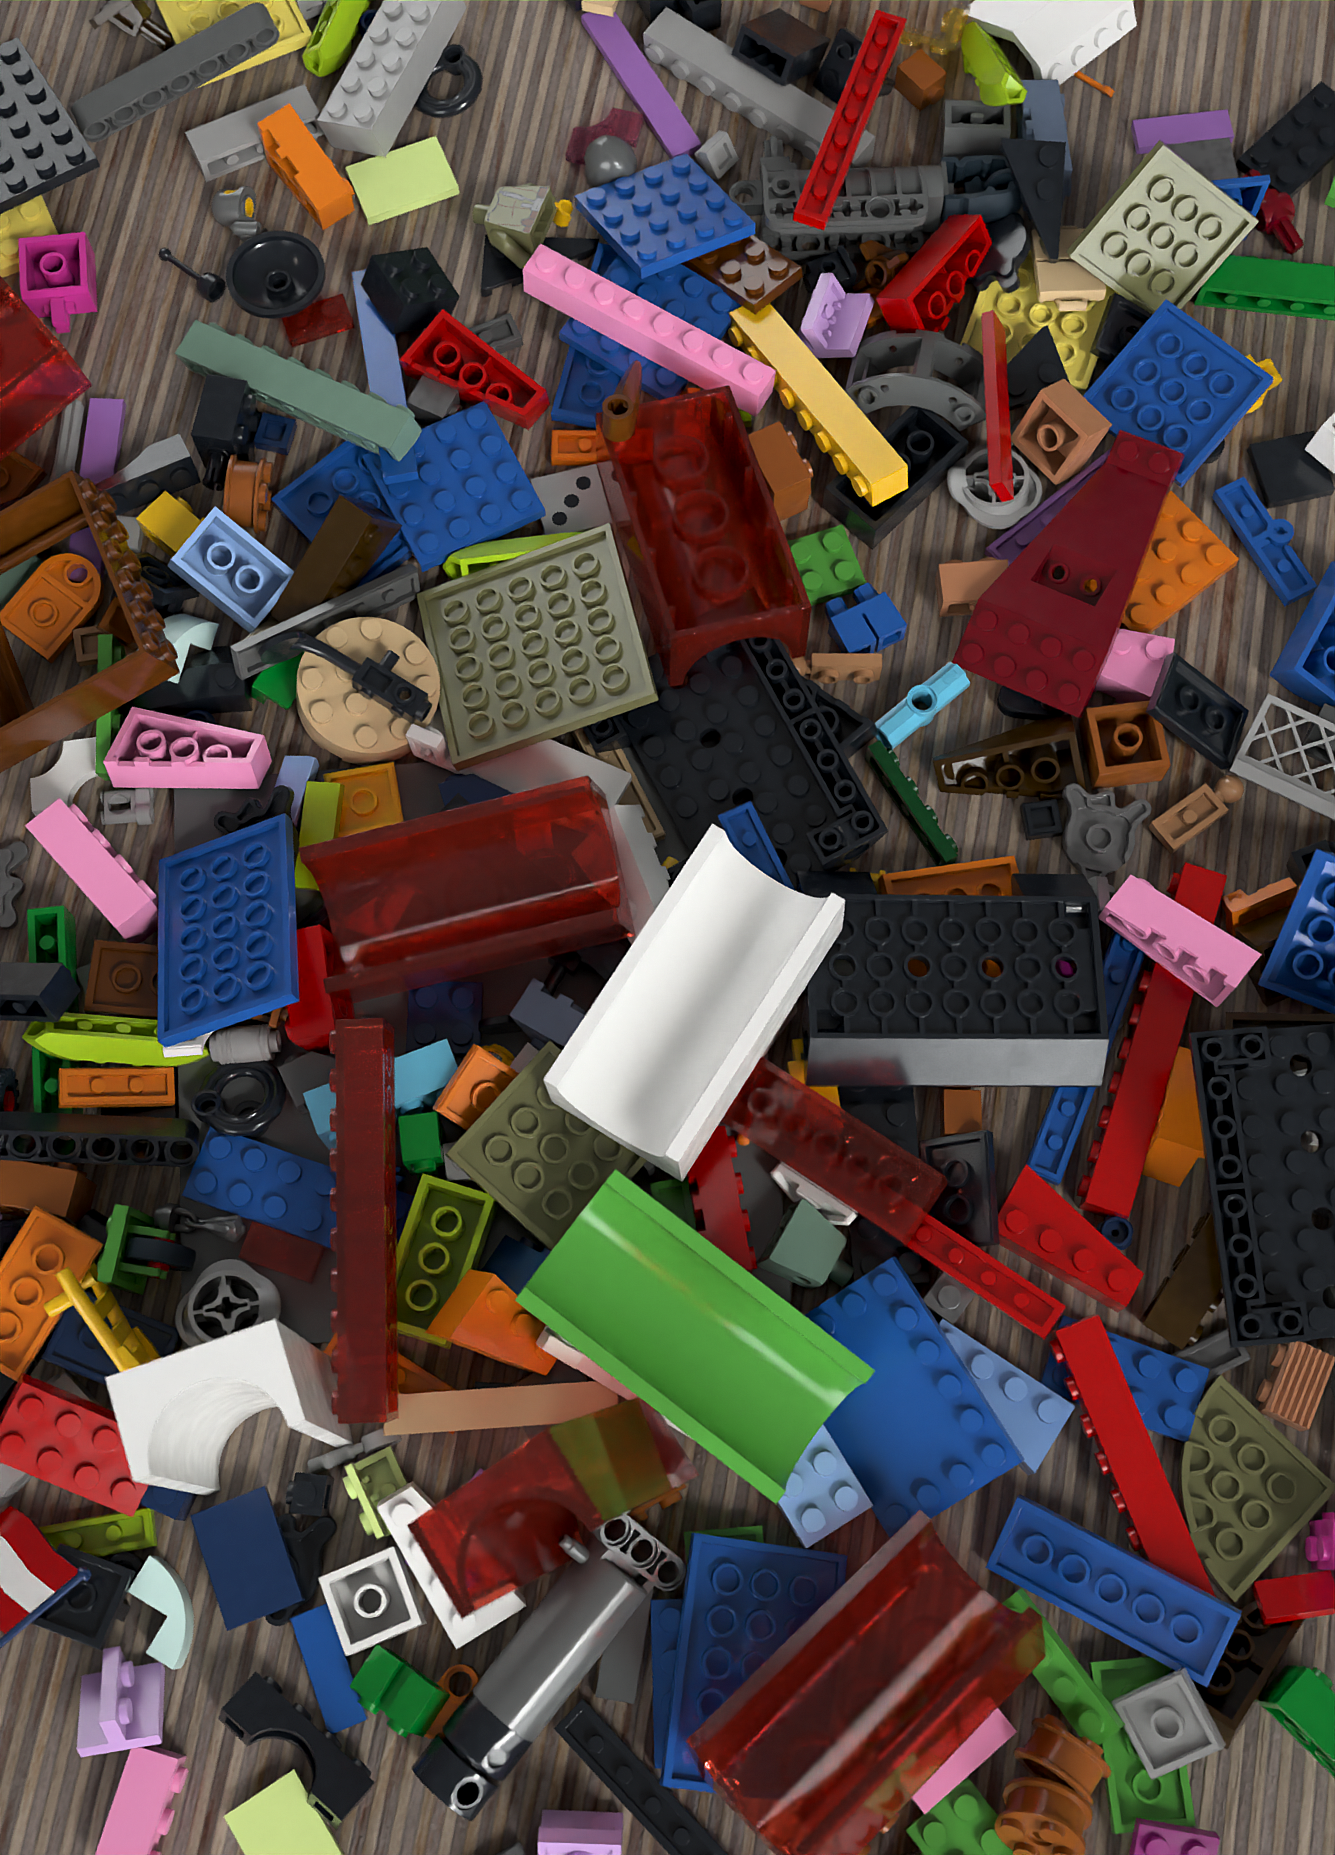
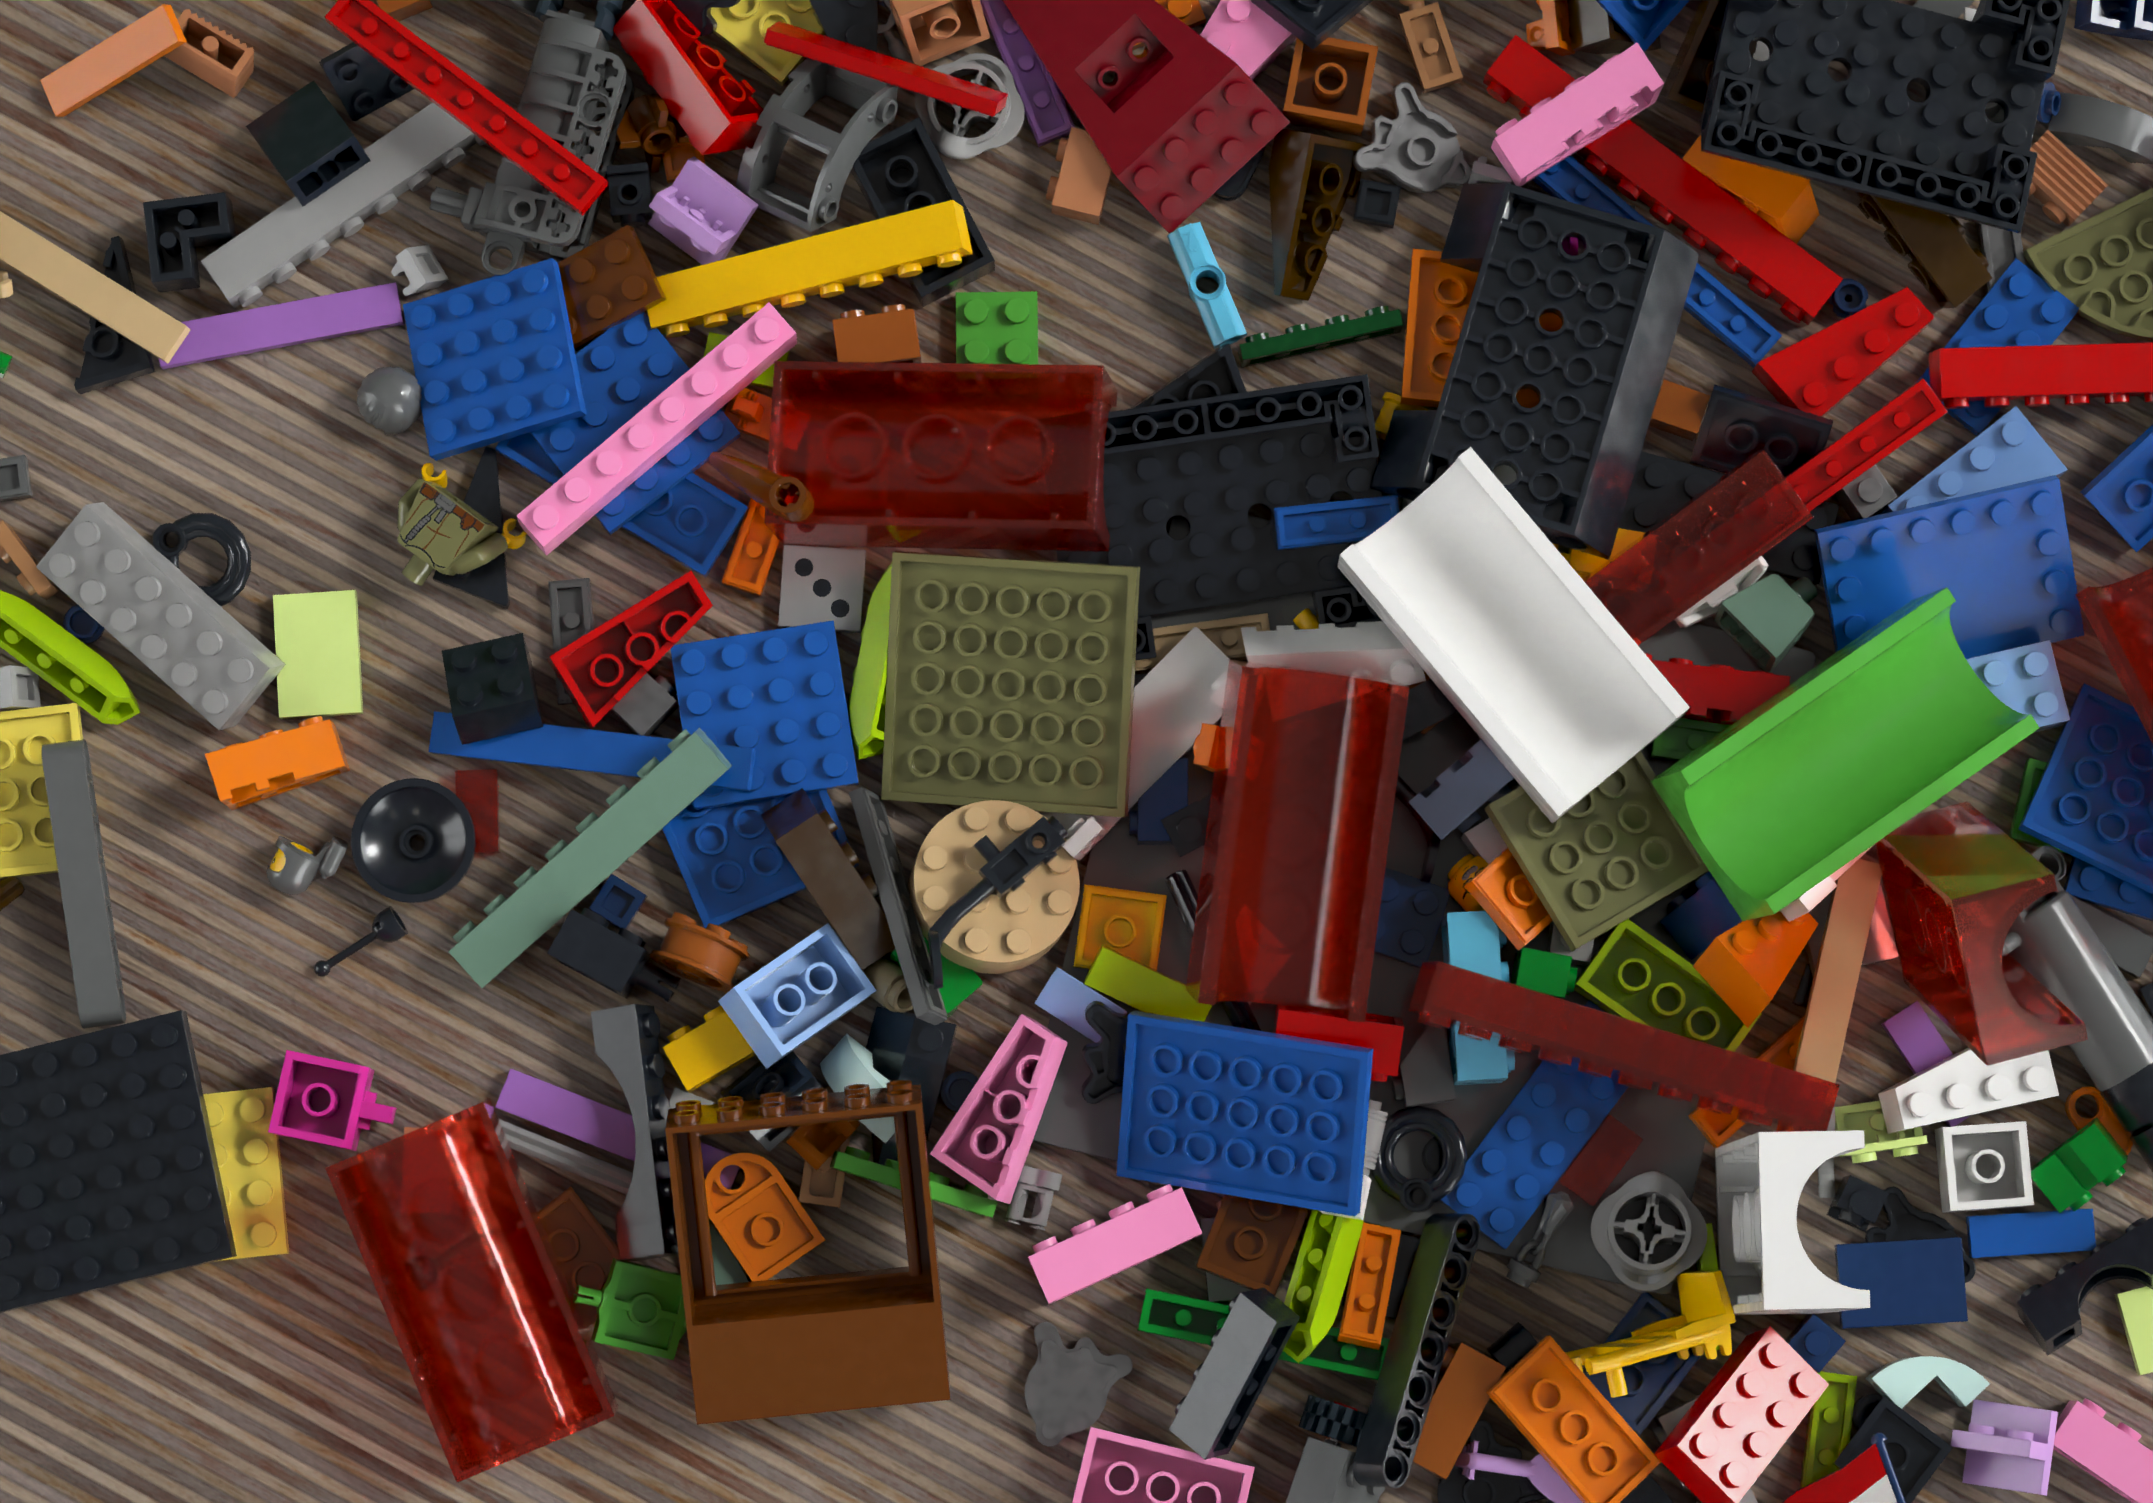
camera: 75 degrees left, 10 degrees up
white tile [30,737,98,816] -> none
bright green plate [97,1204,196,1295] -> none
light grey brick [185,84,324,182] -> none
clear pink tile [566,108,644,165] -> none
medium nougat plate [789,653,882,684] -> none
blue hips [825,583,907,654] -> none

